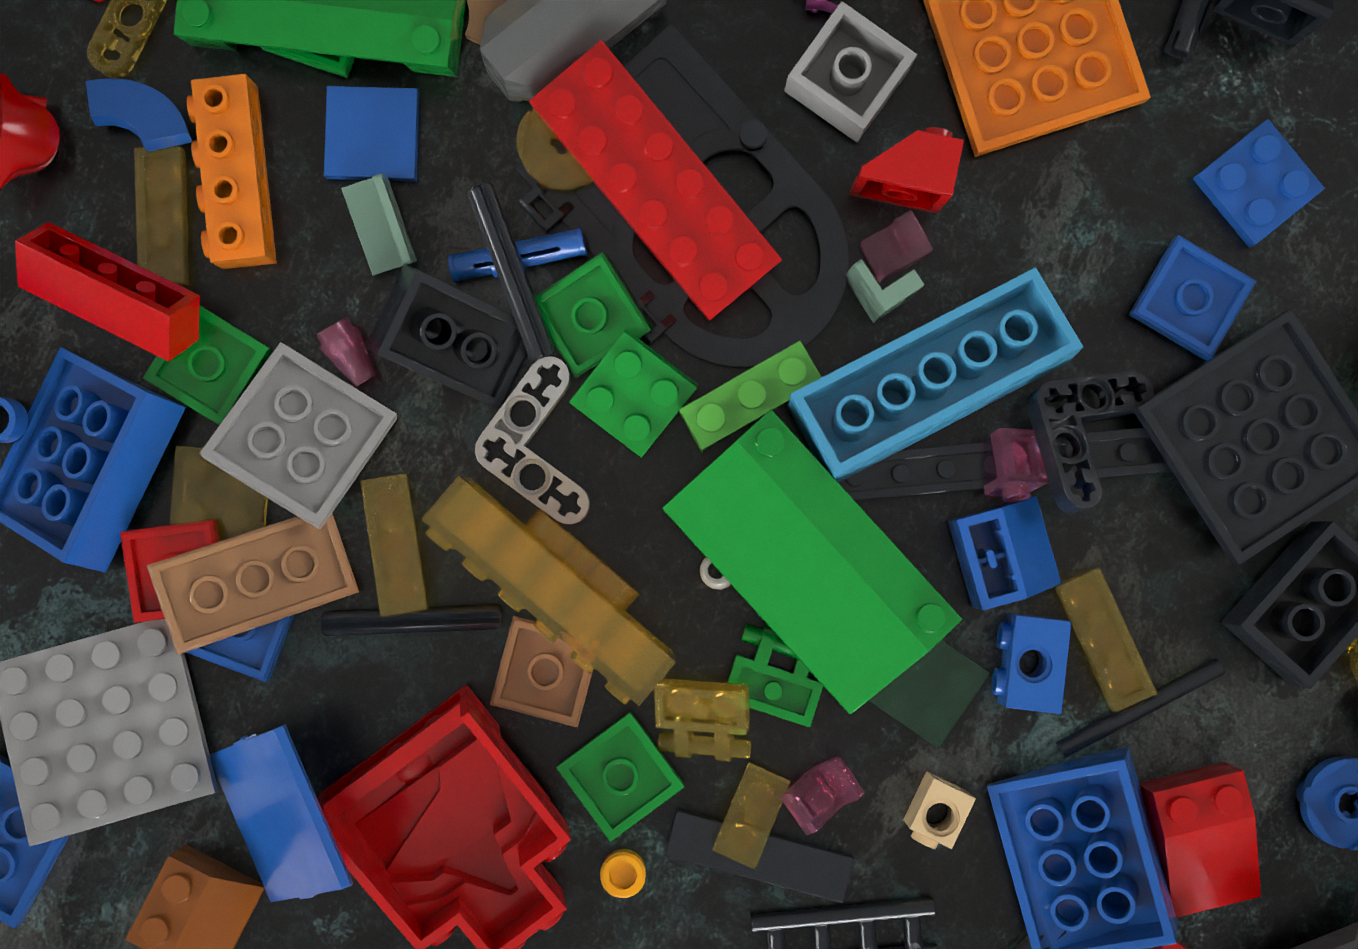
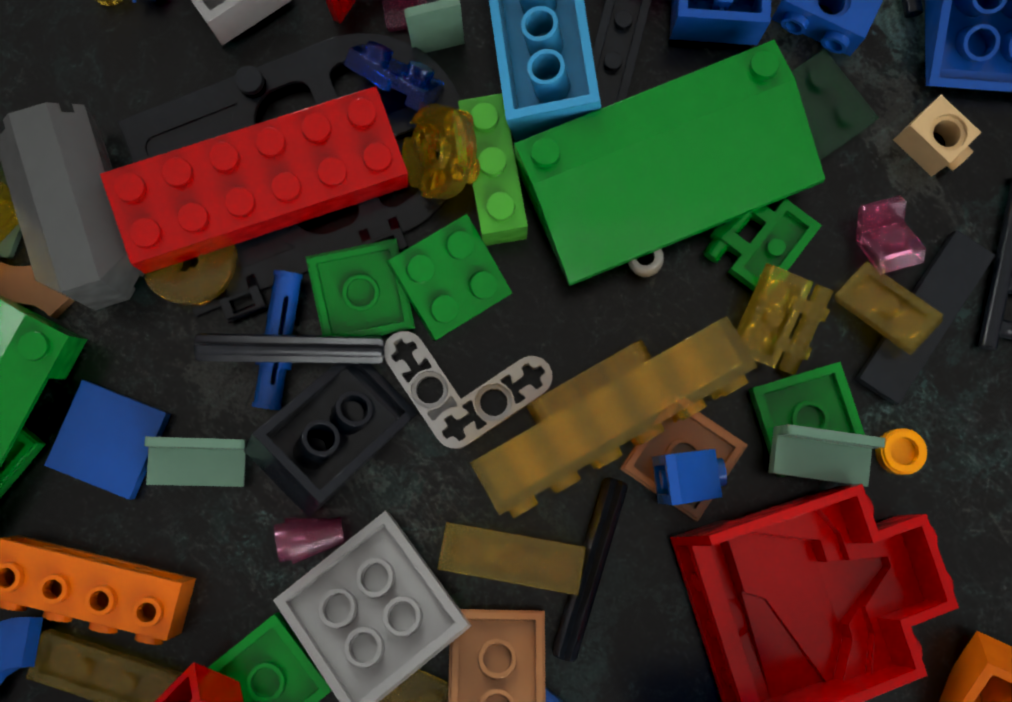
camera: 65 degrees left, 5 degrees down
none -> clear blue wing [344,41,444,111]
none -> clear yellow plate [402,104,480,199]
none -> blue slope [651,449,727,506]
none -> sand green panel [768,424,886,487]

